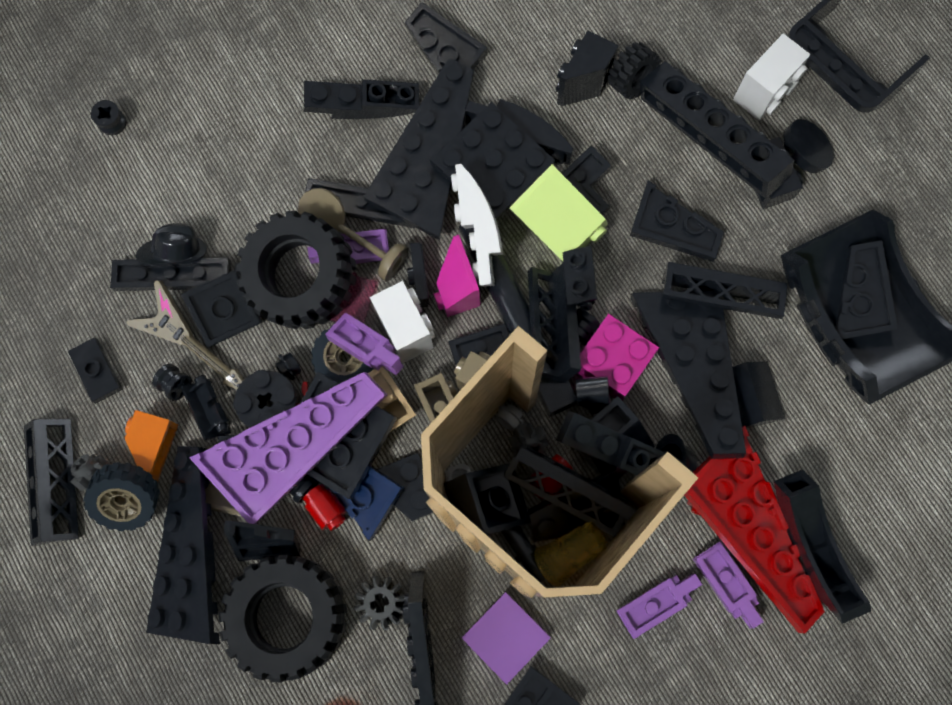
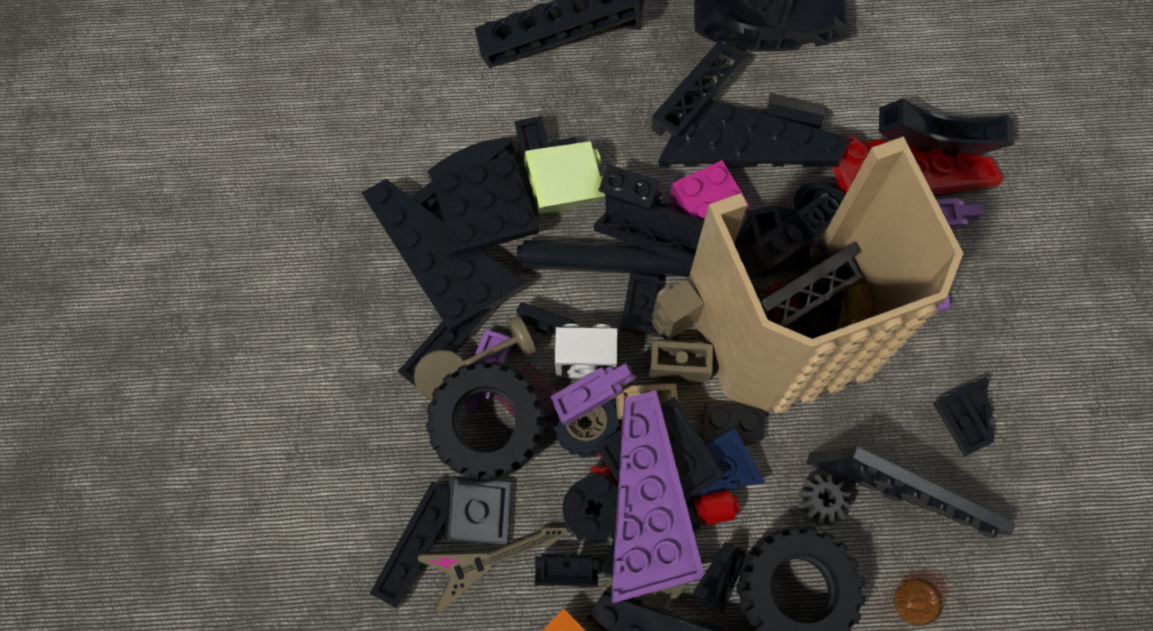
camera: 65 degrees left, 5 degrees down
black wheel [91,100,127,136] -> none
black piece [136,223,207,266] -> none
black wheel [152,363,192,401] -> none
black plate [275,352,301,380] -> none
black slope [303,79,419,119] -> none
black wing [405,2,487,73] -> none
dark pink slope [433,235,480,317] -> none
white slope [451,164,504,287] -> none
medium lavender tile [462,592,551,685] -> none
black slope [555,31,619,106] -> none
black tyre [608,42,661,99] -> none
black wing [630,180,724,262] -> none

